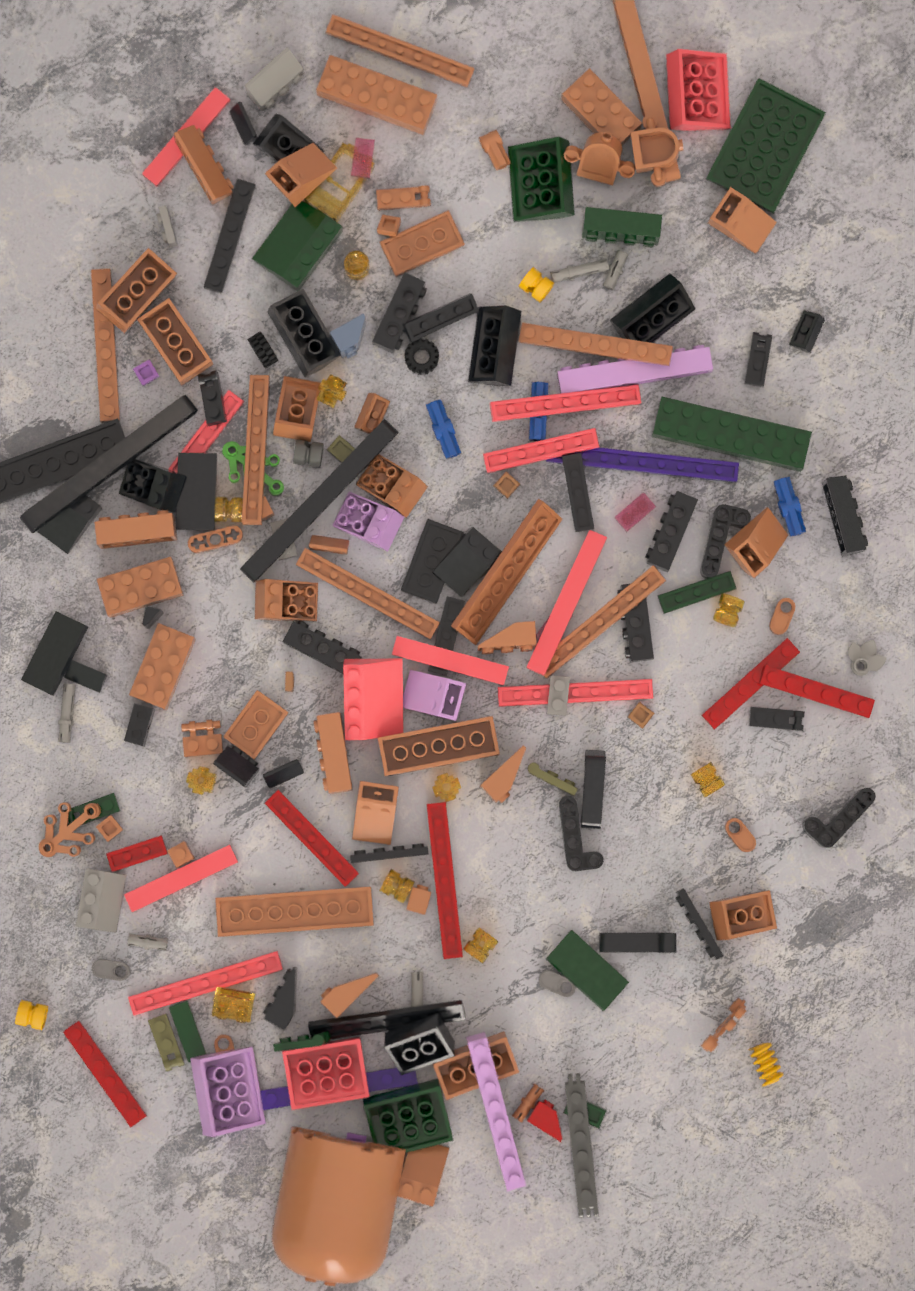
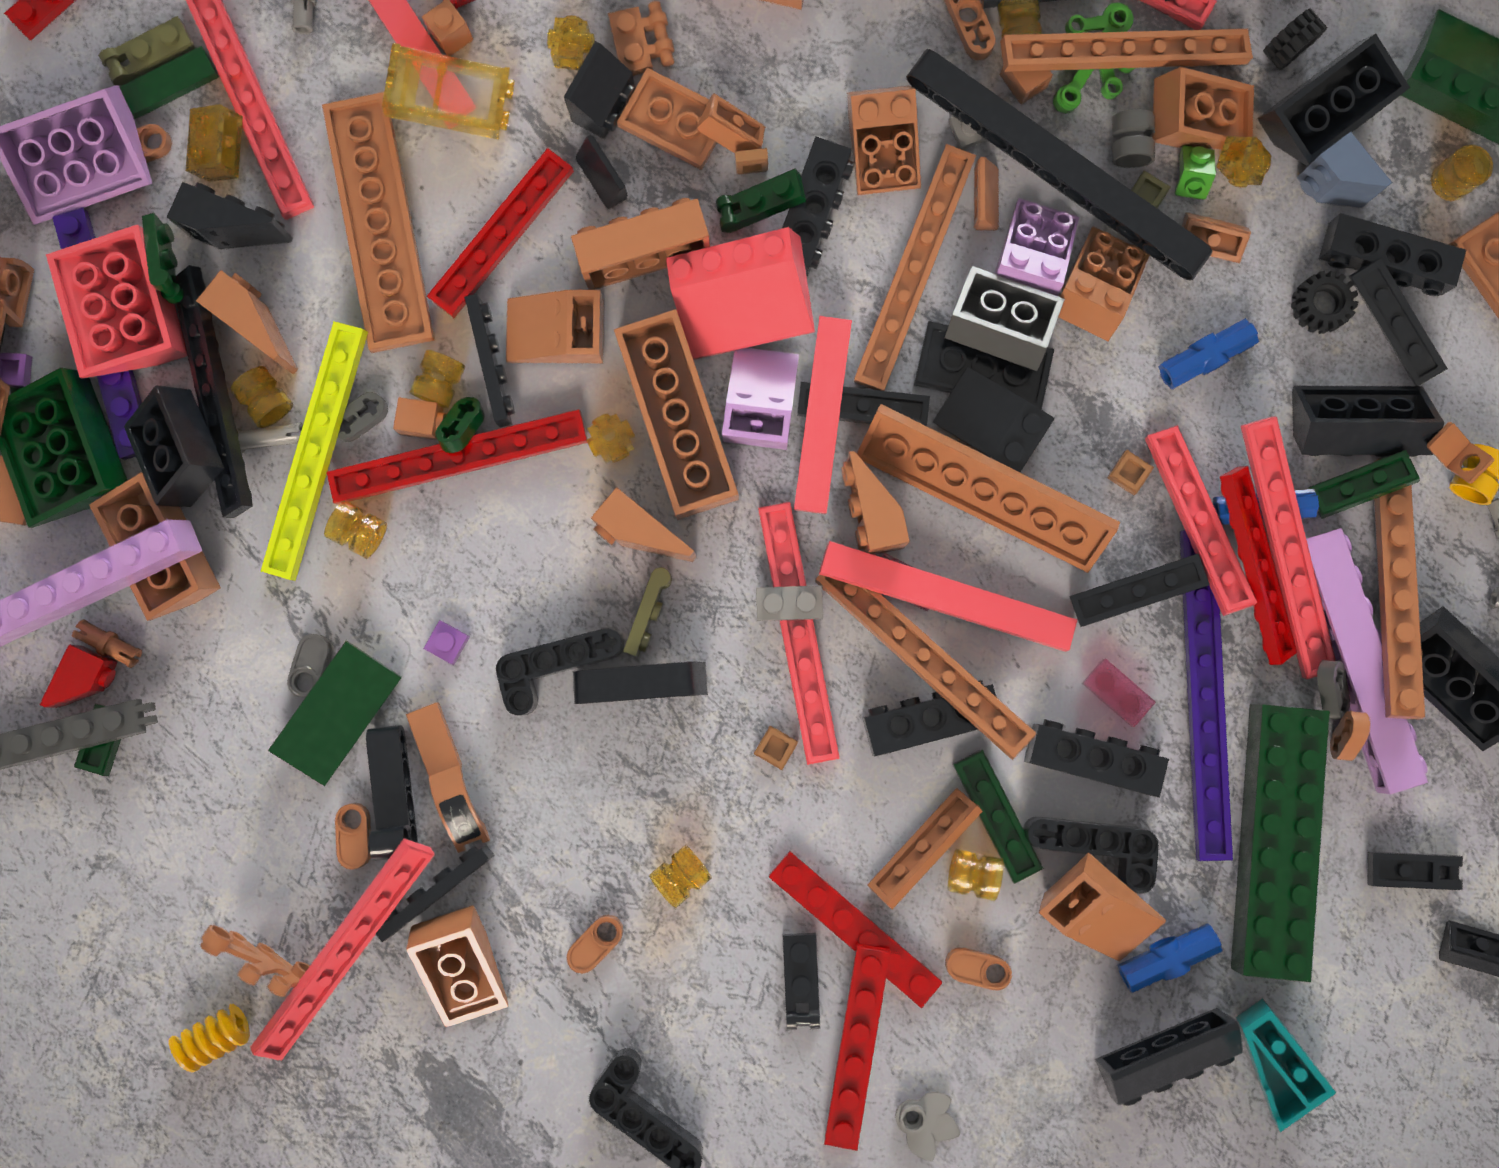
camera: 90 degrees right, 0 degrees up
none -> clear yellow wheel [230,366,293,428]
none -> coral tile [250,838,435,1061]
none -> neon yellow plate [261,321,368,581]
none -> nougat piece [335,803,371,870]
none -> dark grey beam [337,392,388,442]
none -> clear yellow door [382,43,515,140]
none -> nougat piece [406,702,490,853]
none -> medium lavender plate [423,620,470,665]
none -> dark green beam [435,397,485,453]
none -> nougat slope [697,93,766,153]
none -> dark green plate [716,168,806,233]
none -> nougat plate [867,788,983,910]
none -> dark grey brick [945,266,1065,371]
none -> bright green bracket [1175,145,1216,200]
none -> red plate [1220,465,1297,665]
none -> teal wedge [1236,998,1336,1133]
none -> dark green tile [1308,450,1420,519]
none -> dark grey beam [1317,660,1350,719]
none -> nougat beam [1330,711,1370,761]
none -> nougat bracket [1426,422,1494,484]

